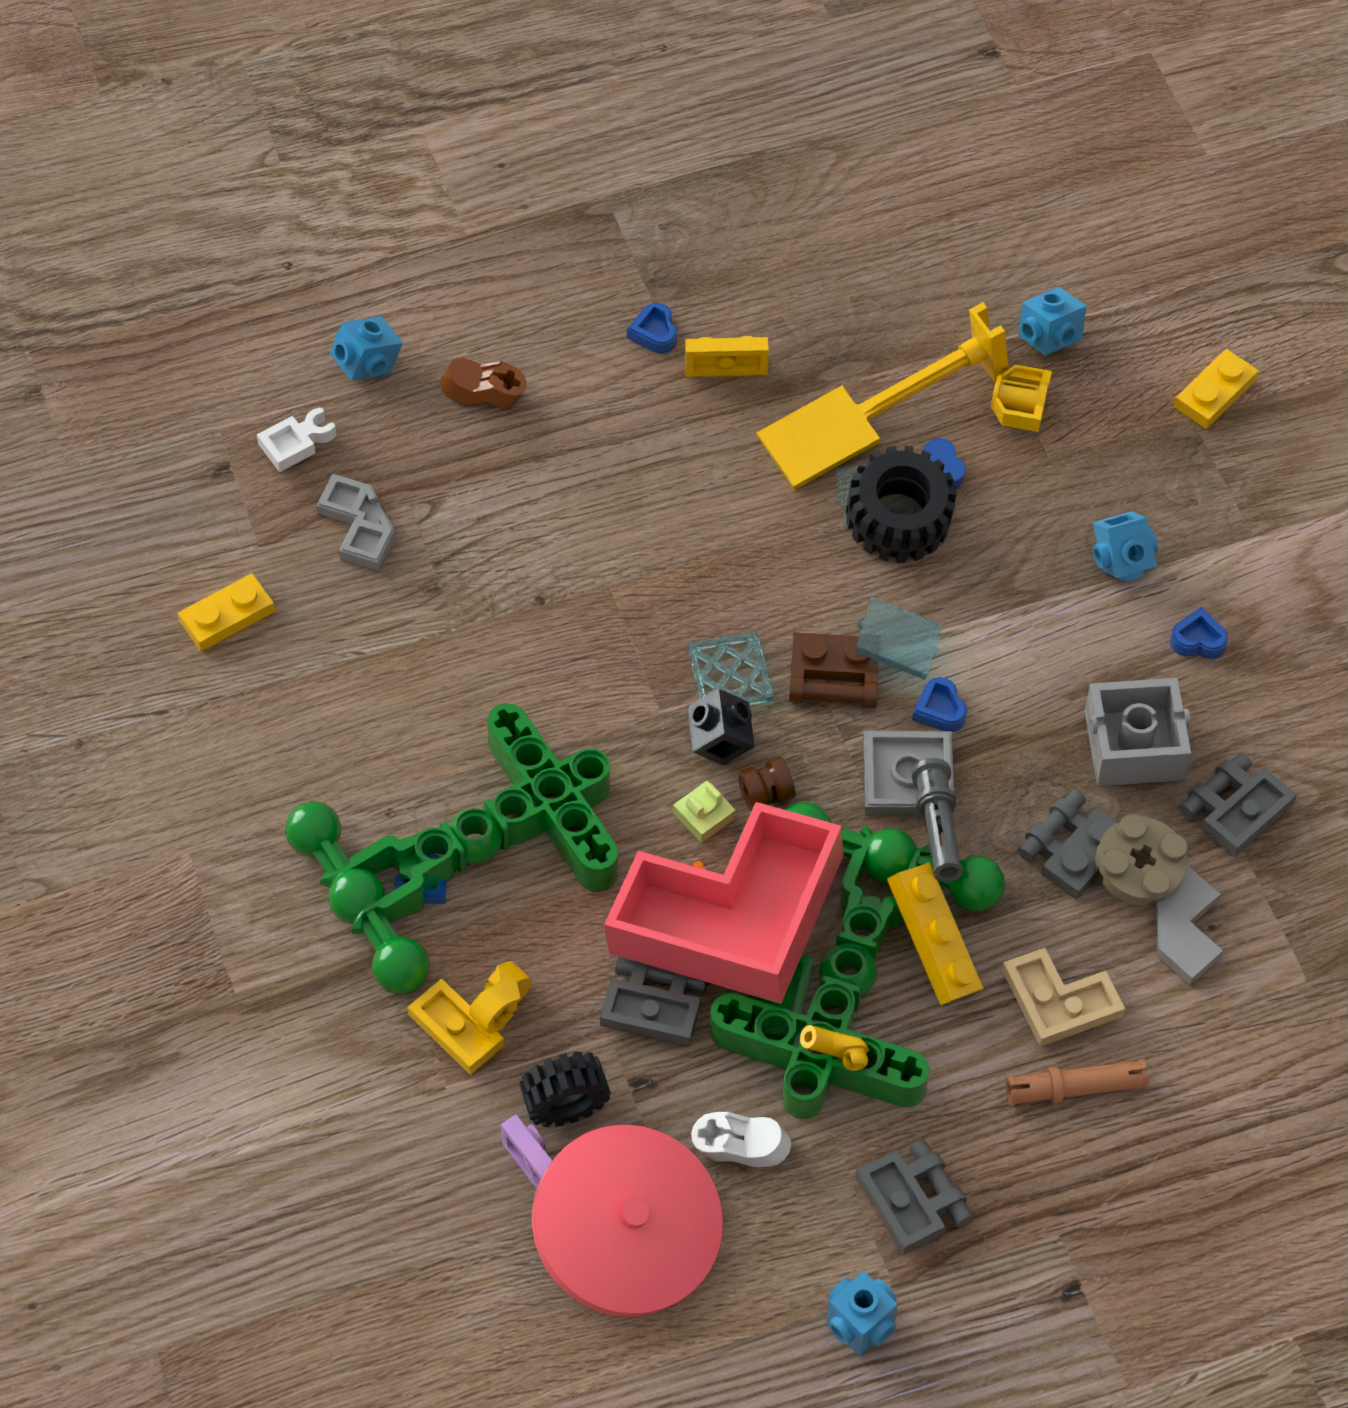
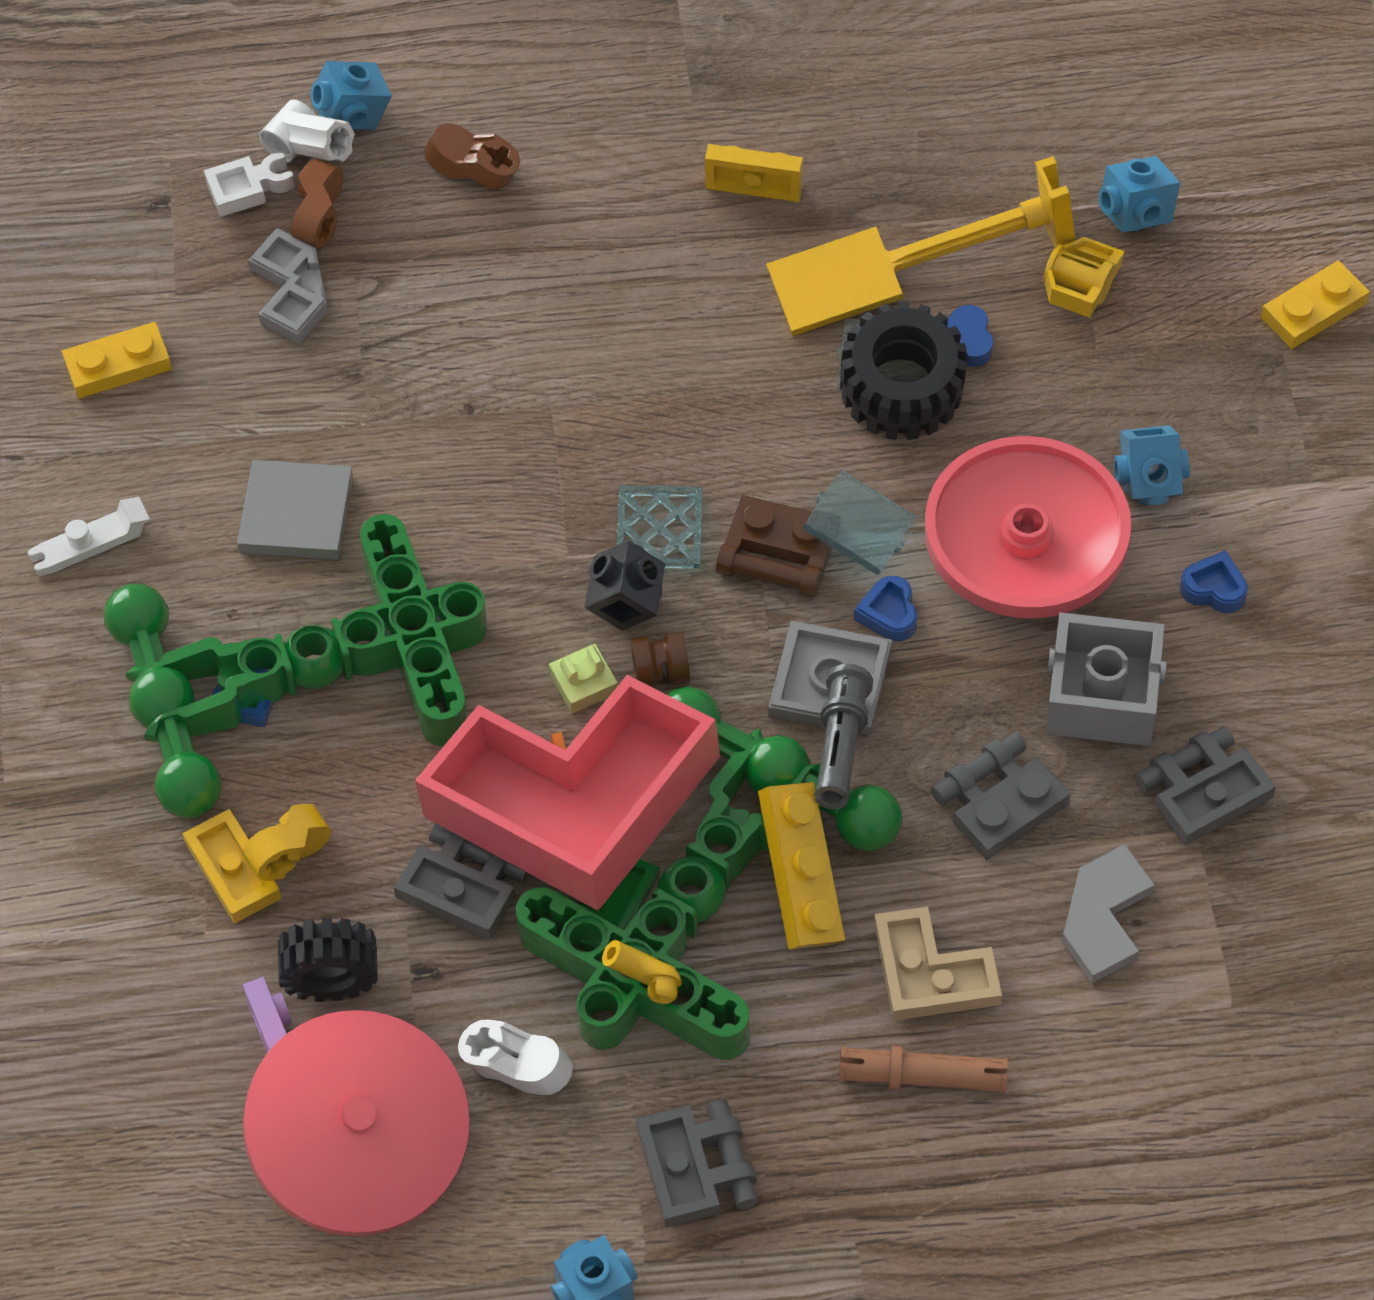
camera: 15 degrees right, 0 degrees up
blue tile [627,303,677,353] -> none
dark tan plate [1095,814,1188,905] -> none
none -> white piece [27,497,150,577]
none -> light grey tile [237,460,353,560]
none -> white piece [259,100,355,163]
none -> dark orange piece [291,158,343,249]
none -> coral dish [924,436,1131,618]

